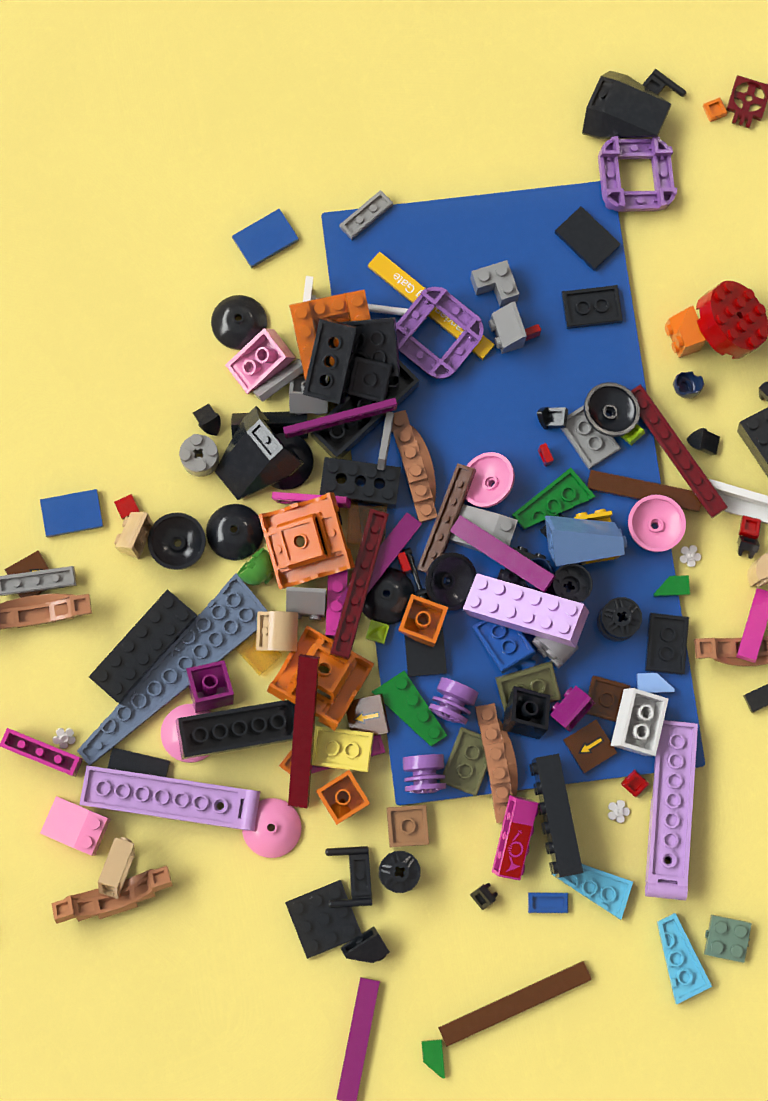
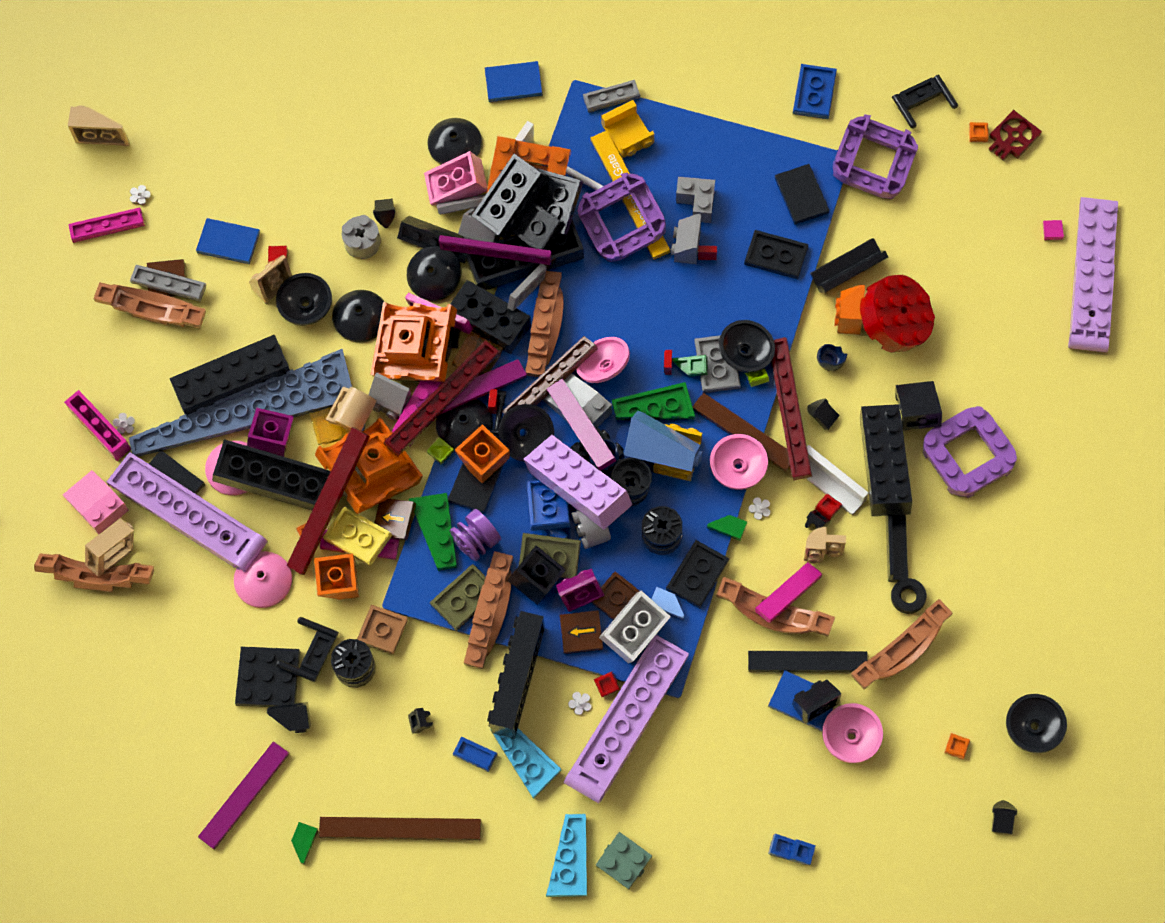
camera: 35 degrees right, 10 degrees down
black wedge [215,406,304,500] -> none
bright green cylinder [237,548,274,586] -> none
medium lavender wheel [403,754,446,794] -> none
dark pink brick [492,795,539,881] -> none
black tile [537,407,568,430] -> none
black wedge [582,71,671,139] -> none
none -> yellow panel [601,100,654,158]
none -> tile [672,355,708,377]
none -> blue tile [793,64,837,119]
none -> black panel [810,238,888,293]

